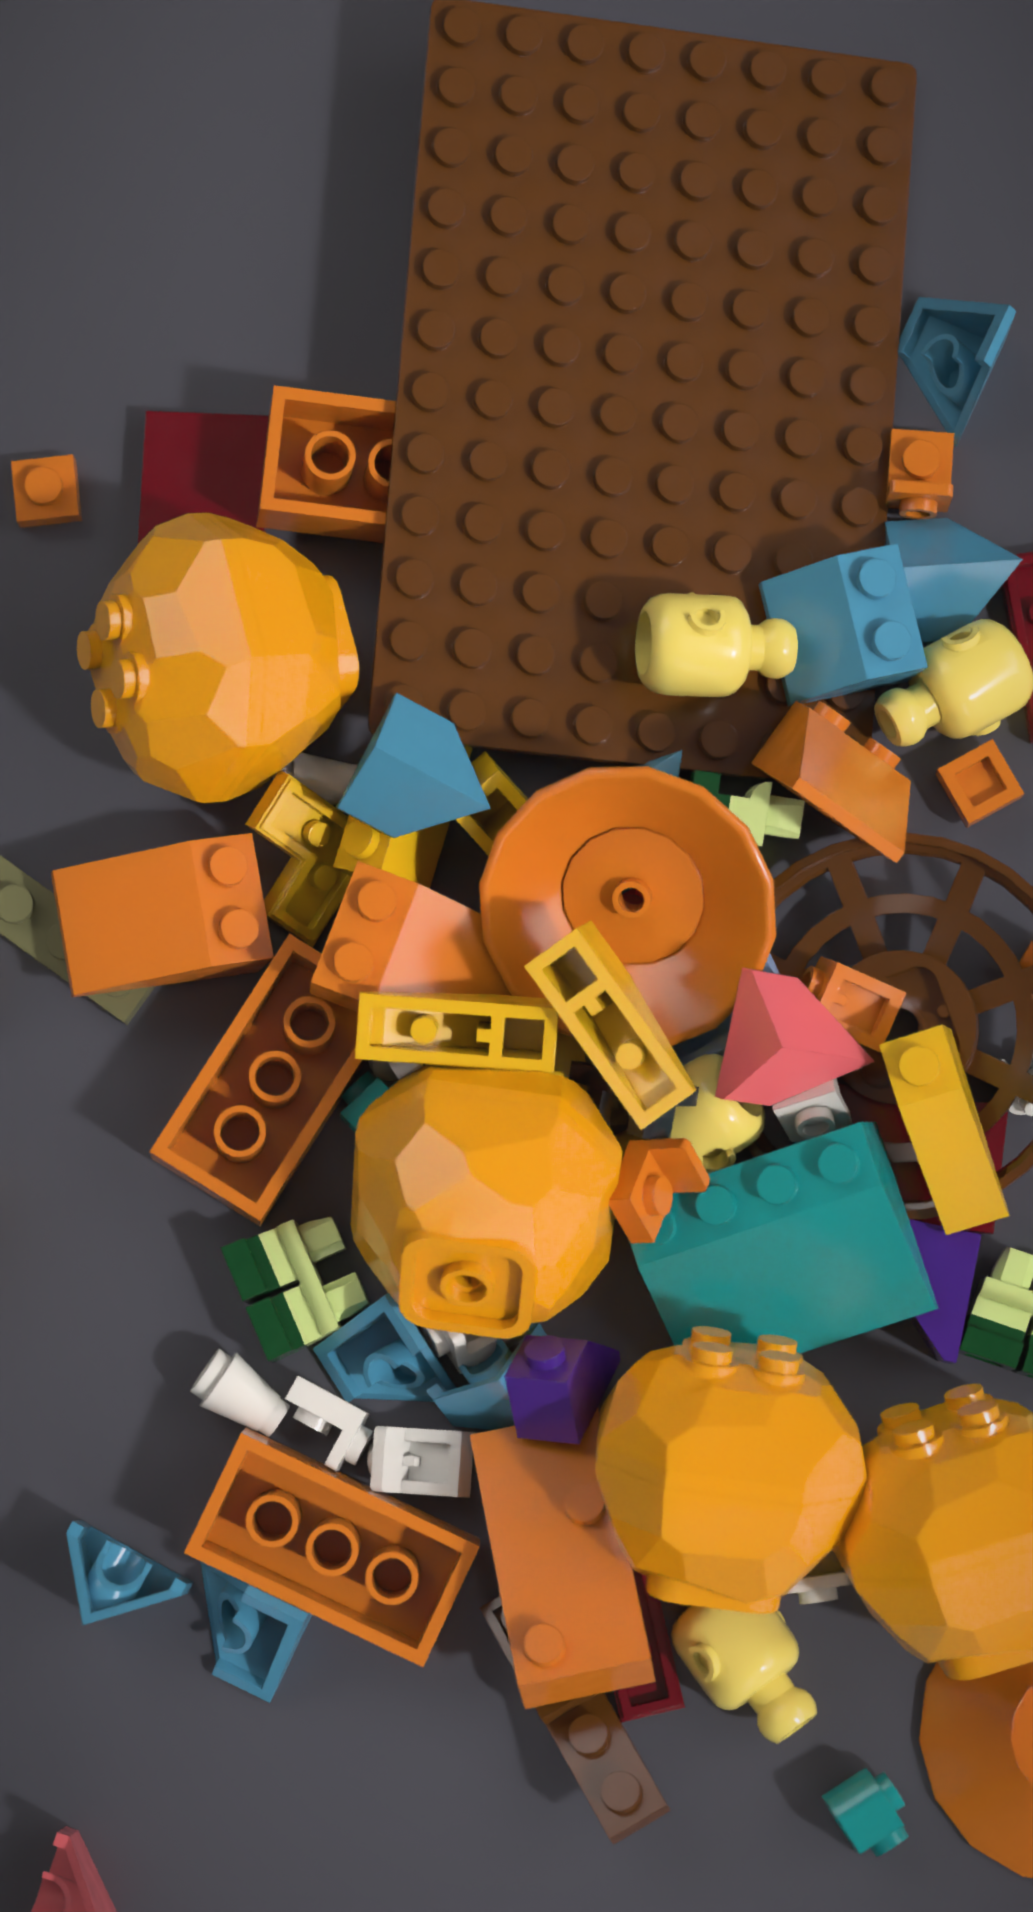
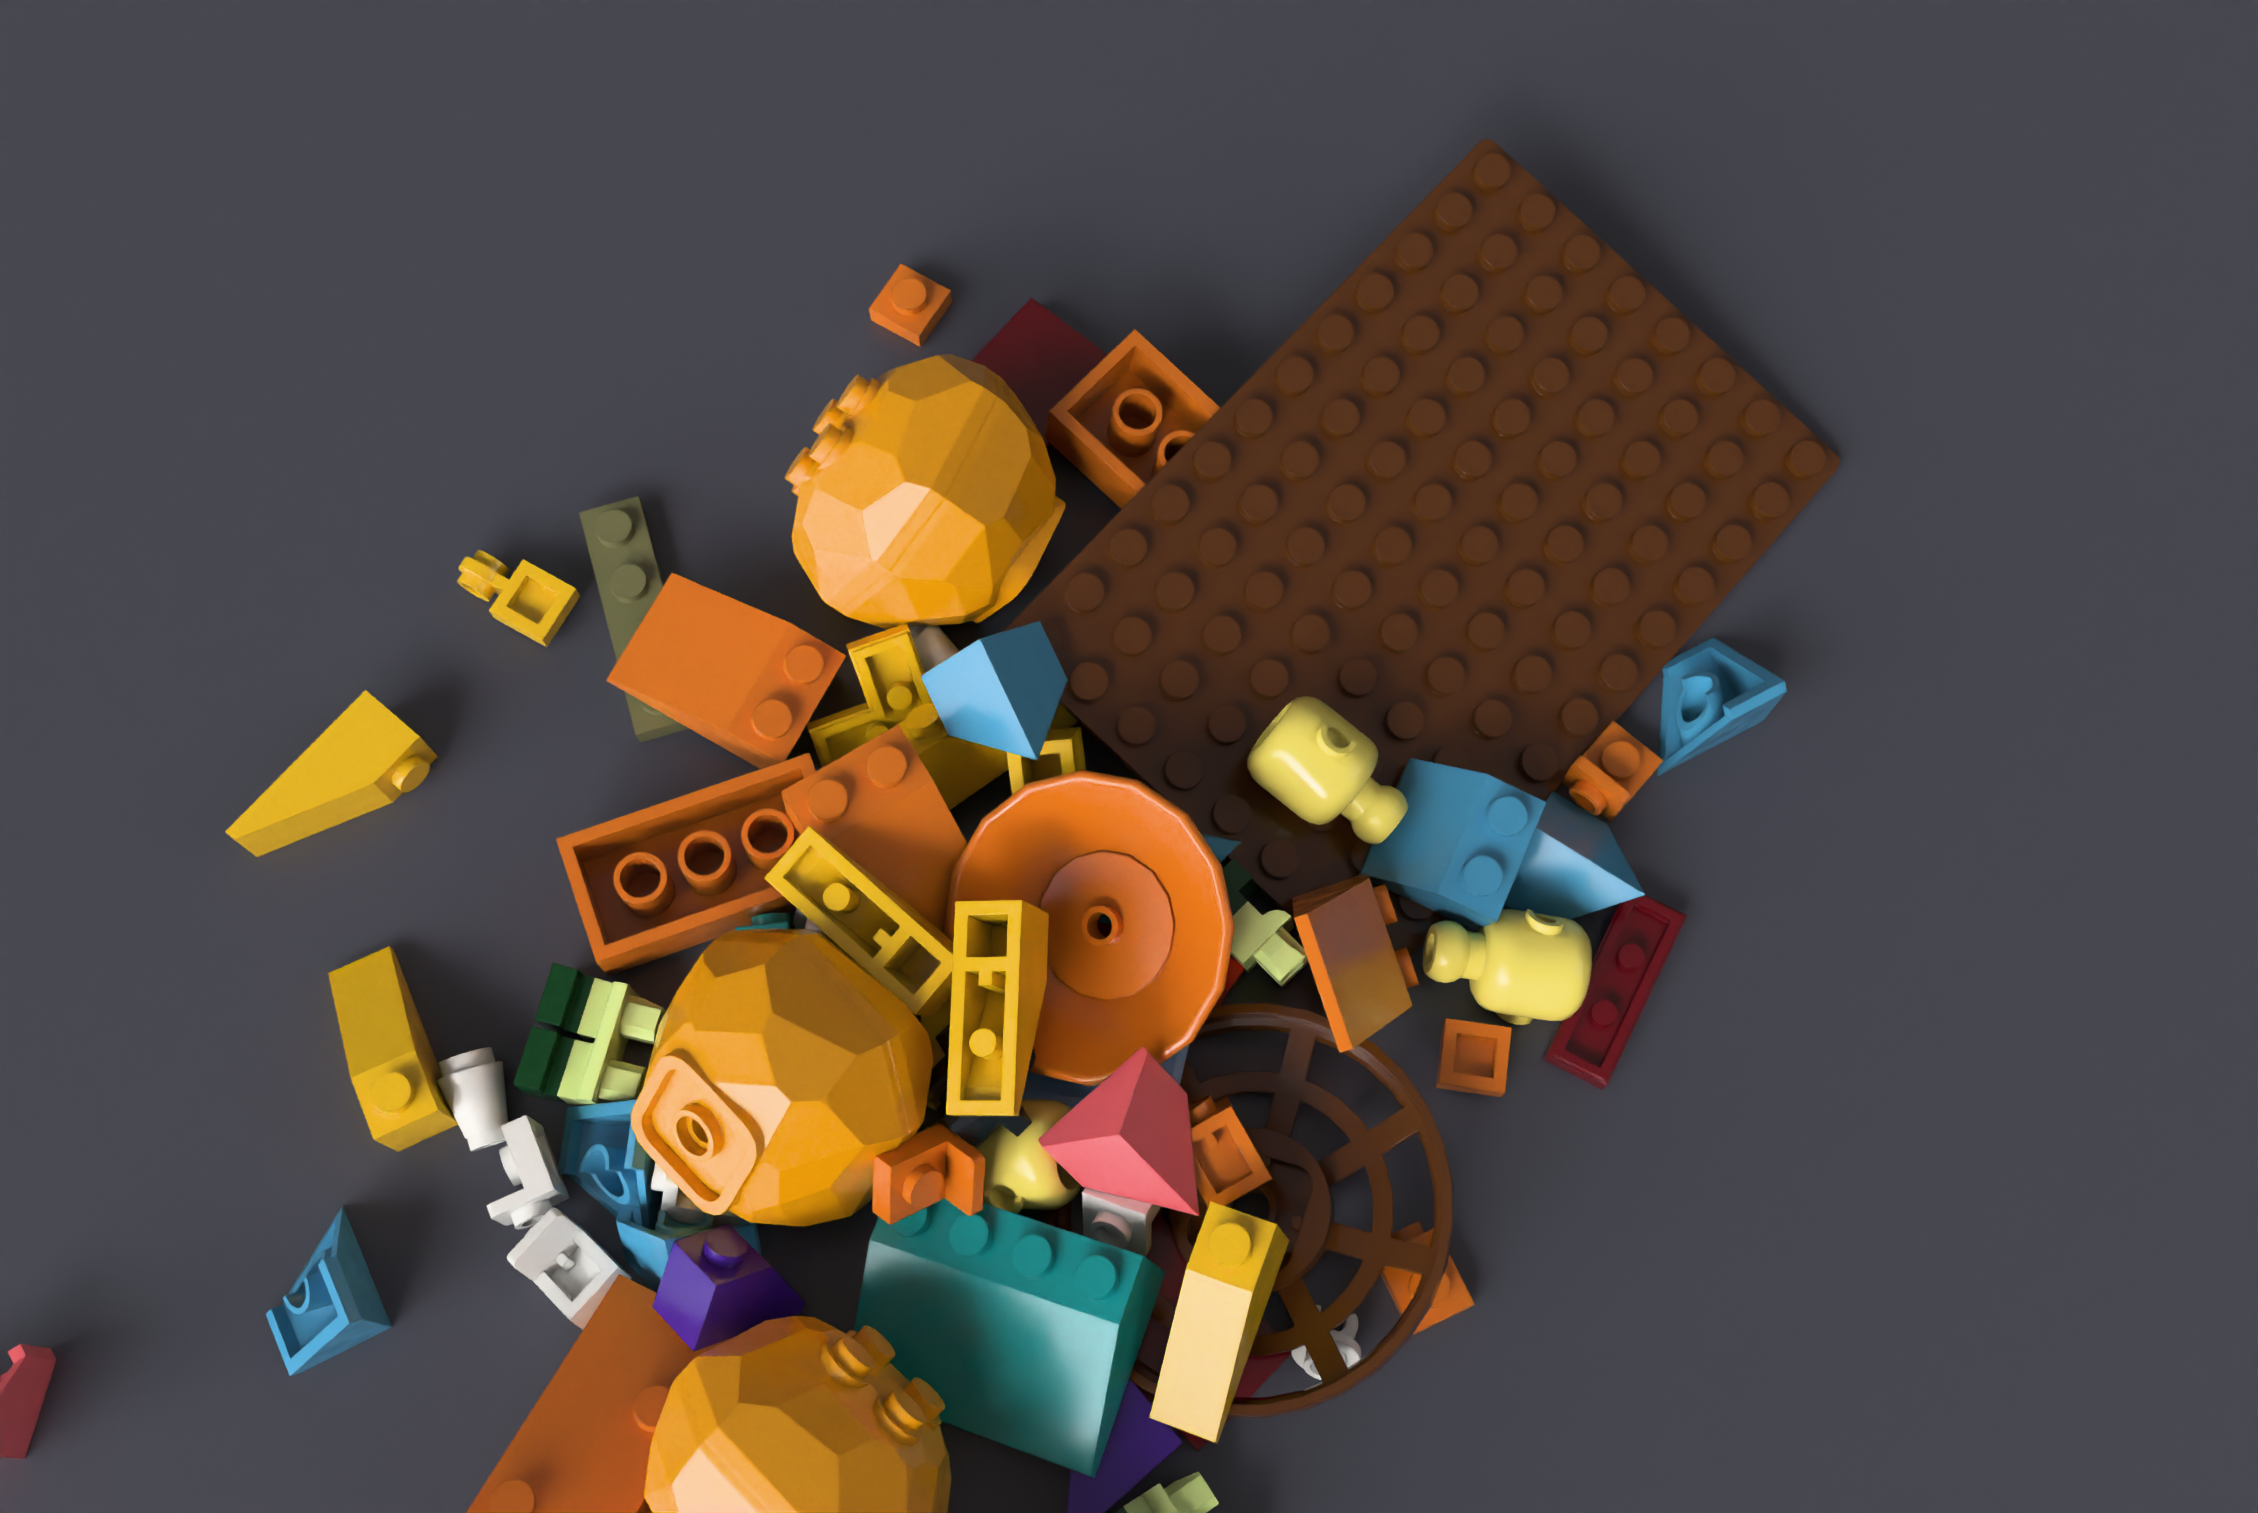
camera: 30 degrees right, 10 degrees down
dark azure slope [66,1520,194,1626] -> none
orange brick [184,1427,480,1667] -> none
none -> yellow slope [328,946,458,1152]

